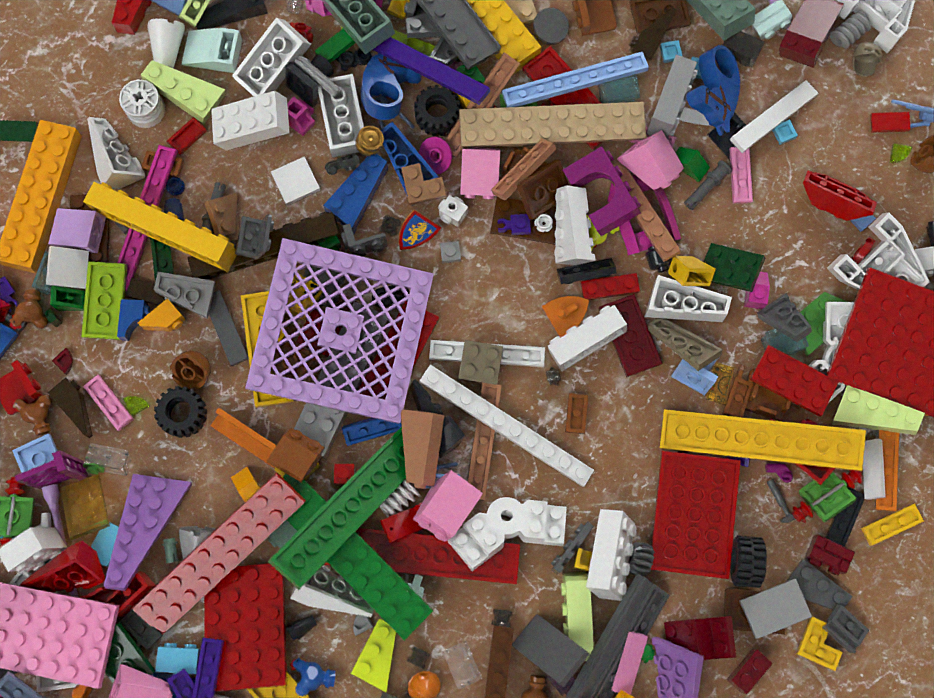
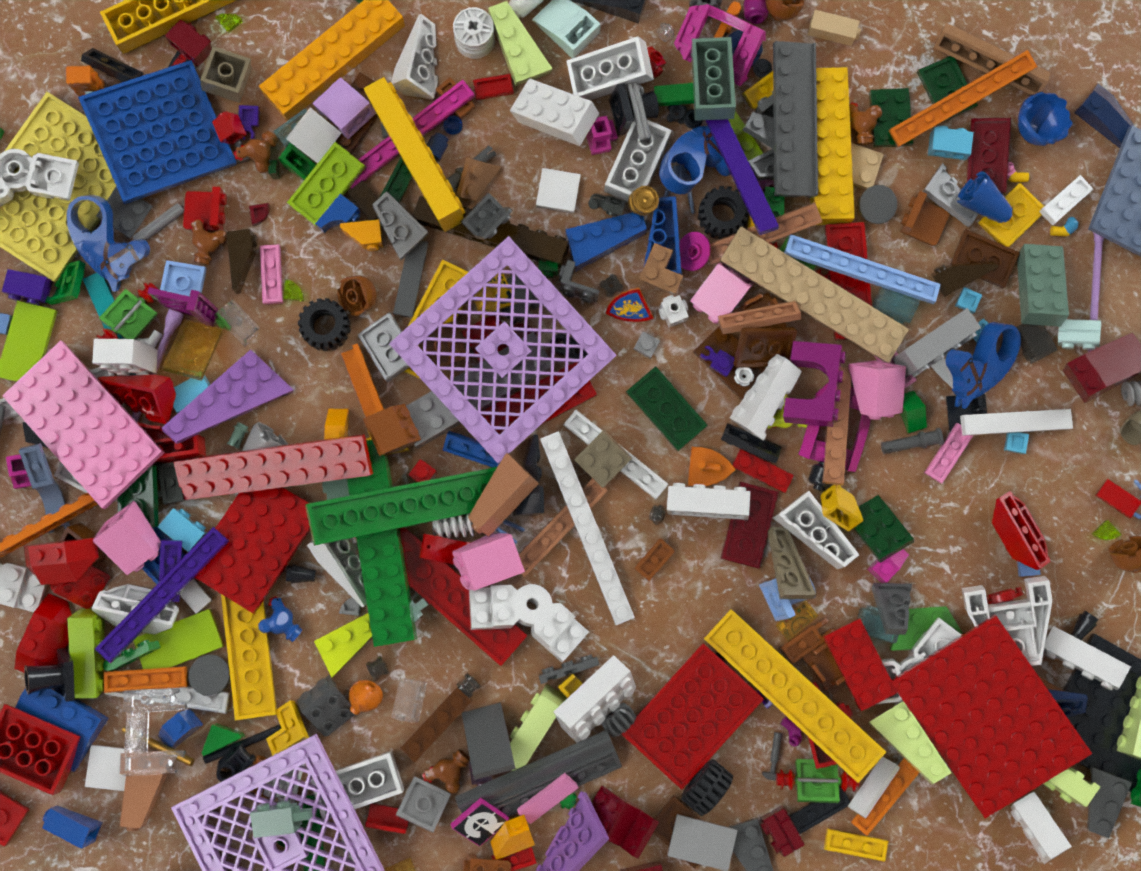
camera: 30 degrees right, 5 degrees up
none -> light grey tile [357,312,409,382]
none -> dark green plate [626,366,708,452]

